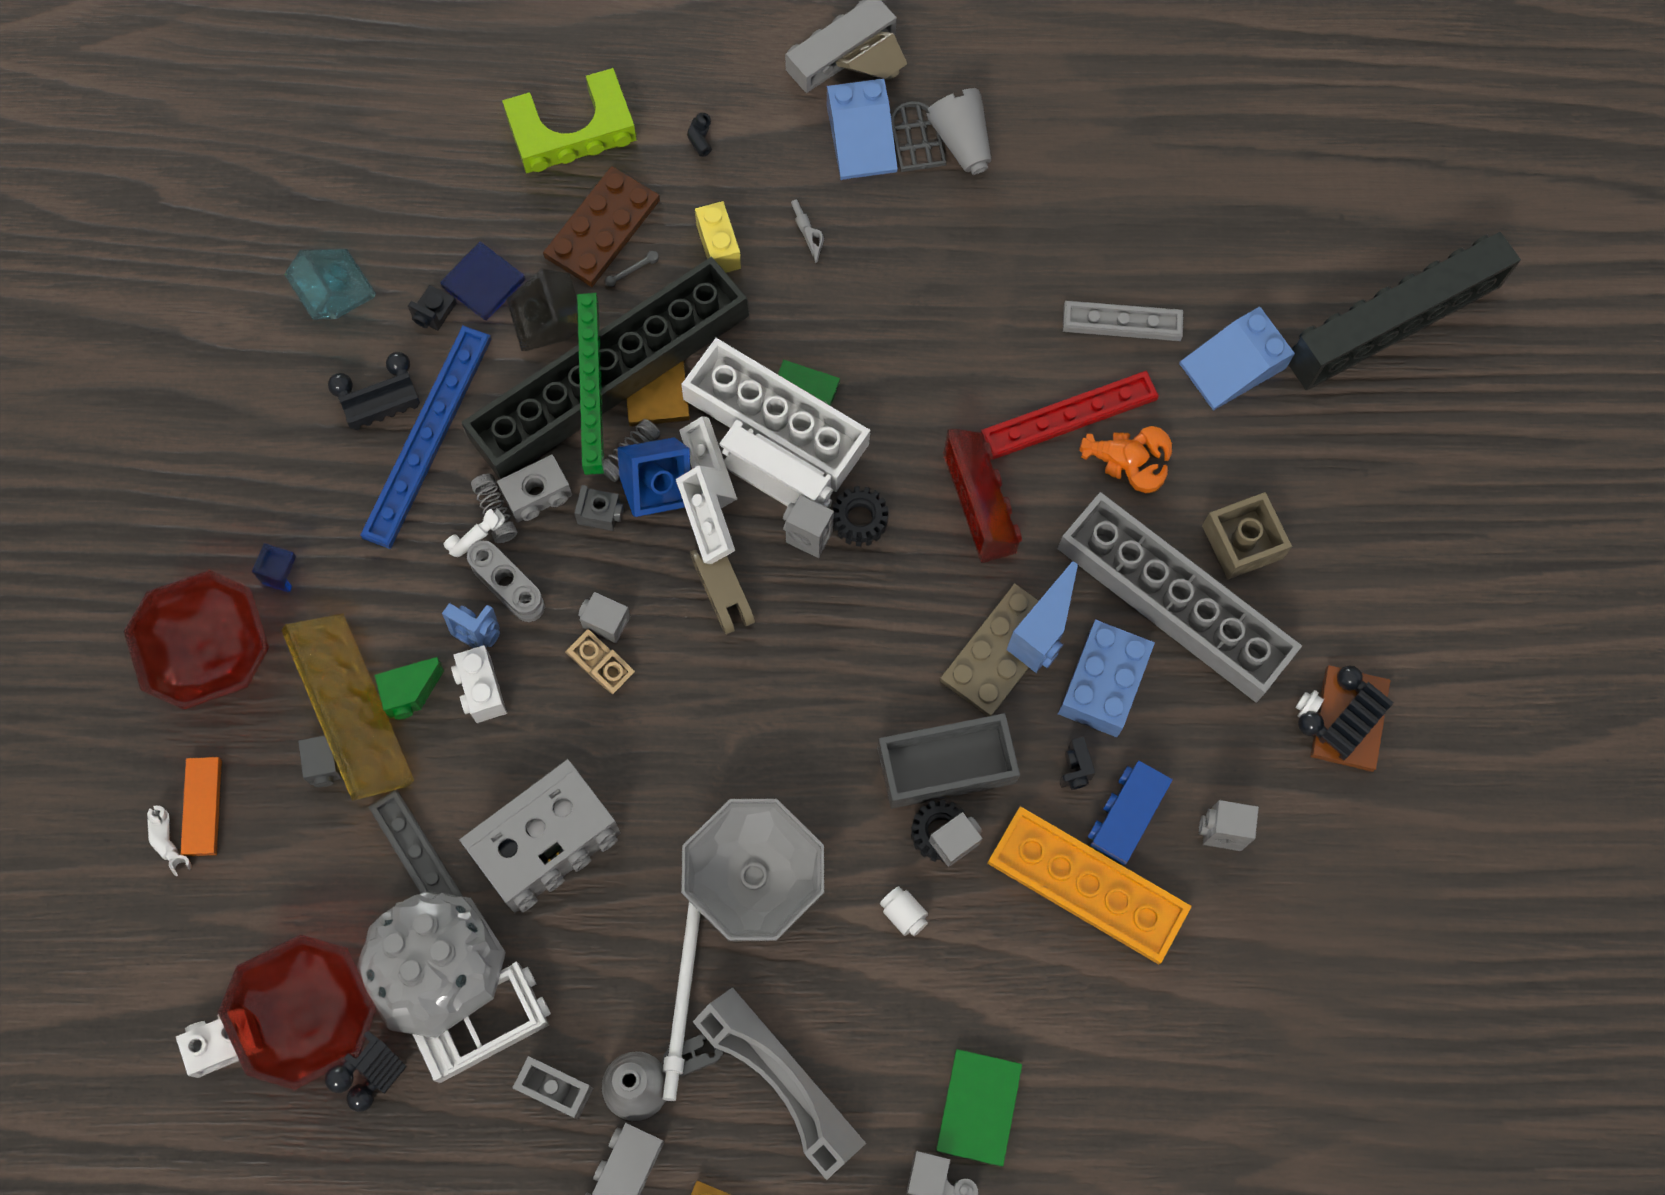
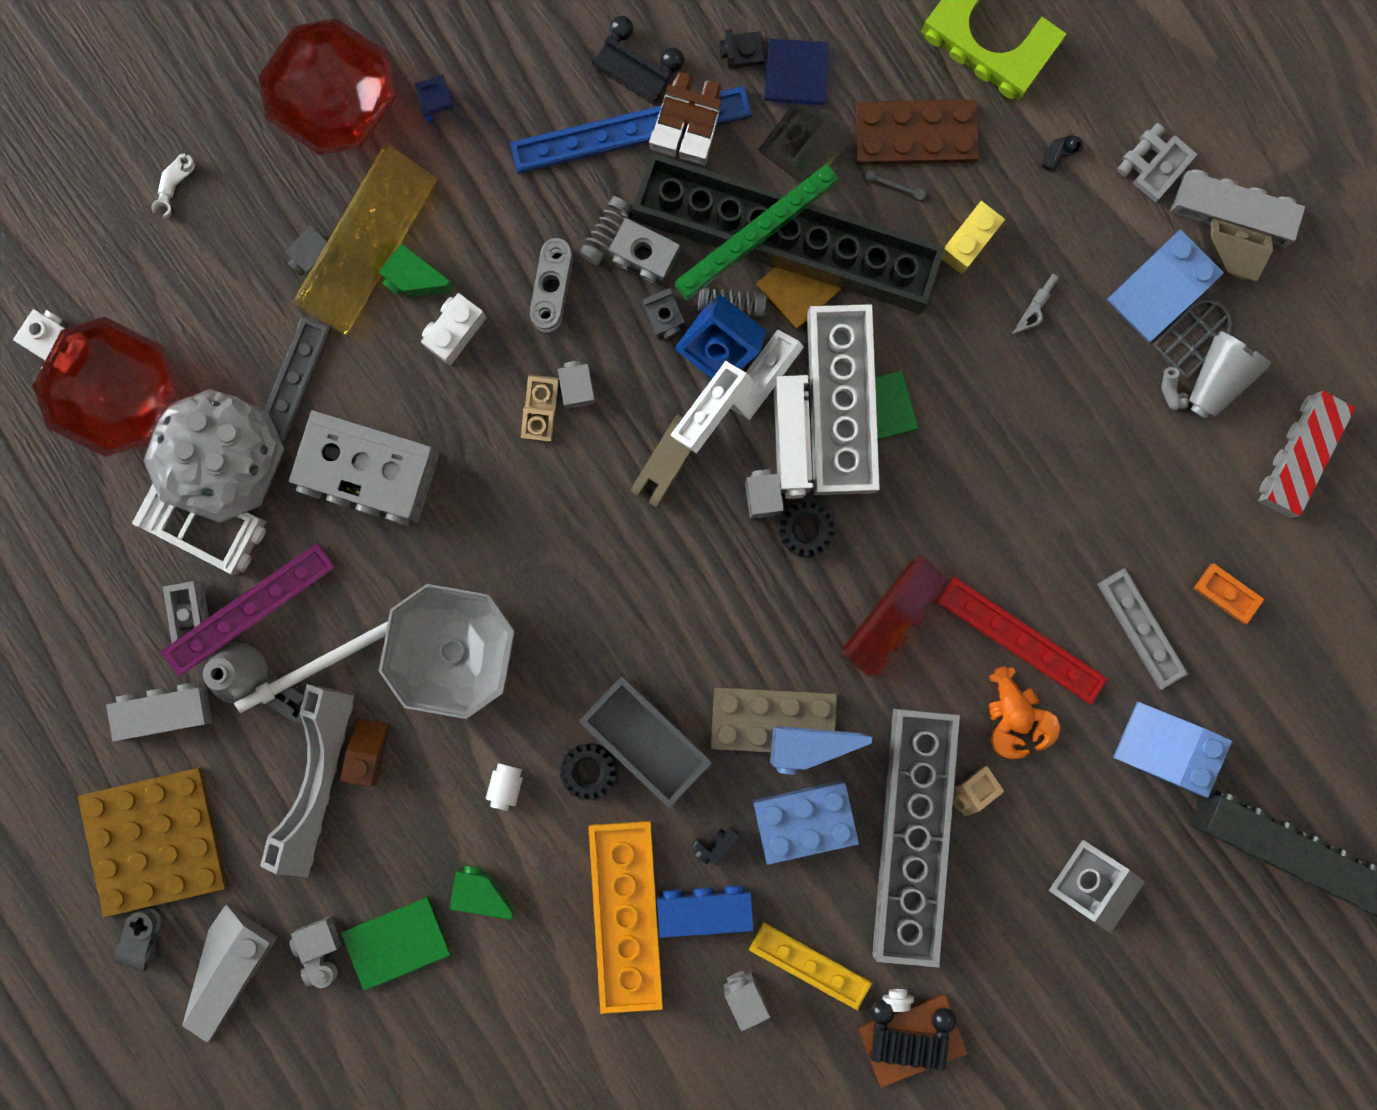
camera: 55 degrees right, 15 degrees up
orange tile [181,757,222,856] -> none
black gear [325,1030,407,1112] -> none
medium blue bracket [442,603,500,648] -> none
white arm [443,509,505,557] -> none
light grey brick [929,812,983,868] -> none
dark tan brick [1202,492,1292,580] -> none
none -> magenta tile [160,543,335,677]
none -> reddish brown slope [340,718,390,787]
none -> green slope [449,865,515,920]
none -> hips [649,72,721,166]
none -> yellow tile [748,921,872,1011]
none -> tan bracket [953,766,1004,816]
none -> light grey slope [1049,840,1145,933]
none -> light grey plate [1117,123,1198,203]
none -> light grey arm [1161,367,1189,411]
none -> orange plate [1193,564,1264,624]
none -> light grey brick [1258,391,1356,518]

